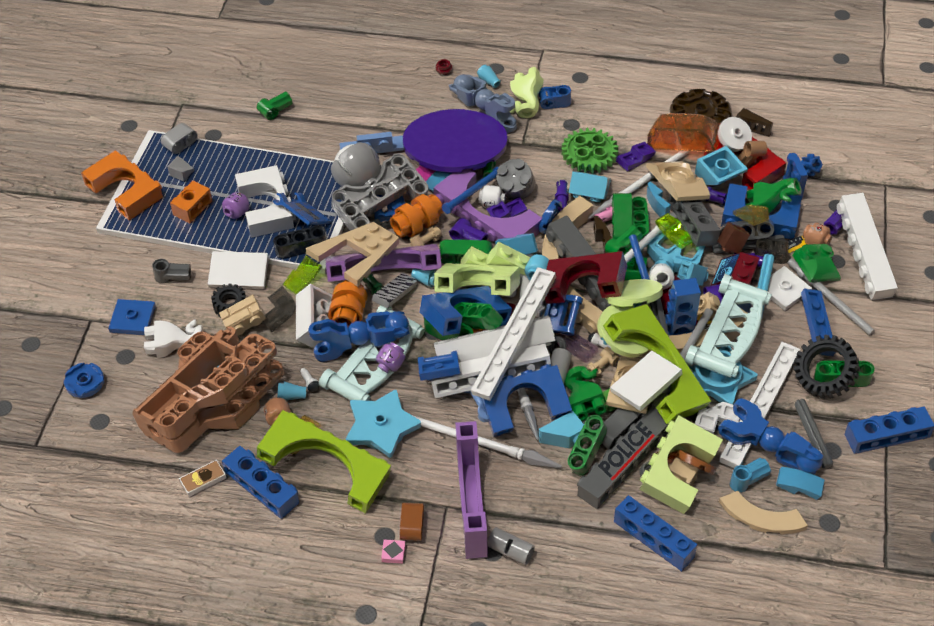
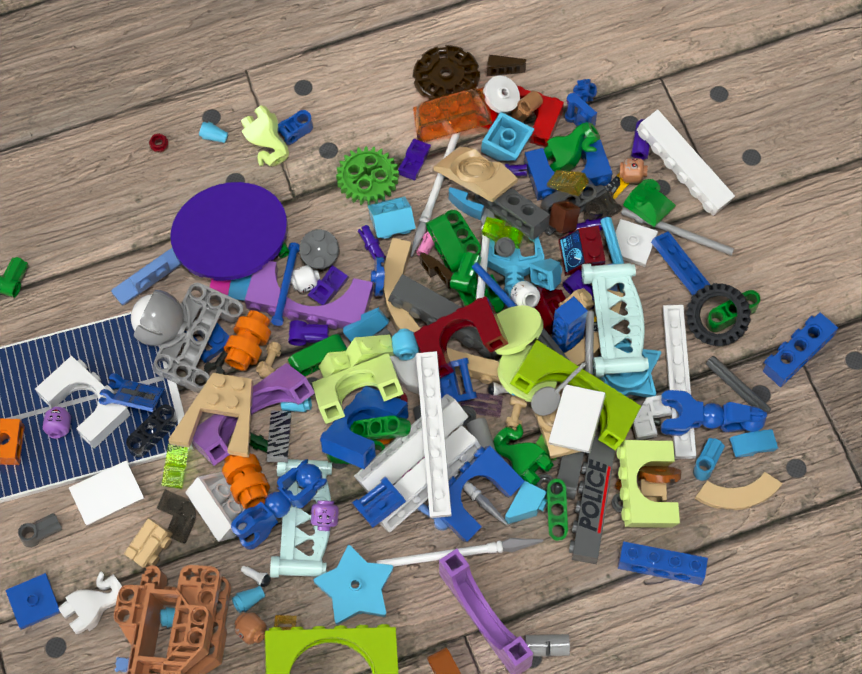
camera: 30 degrees left, 15 degrees up
black tyre [211,283,246,318] -> none
sand blue piece [449,74,517,133] -> none
none -> dark grey plate [495,237,515,257]
none -> light grey piece [531,362,586,416]

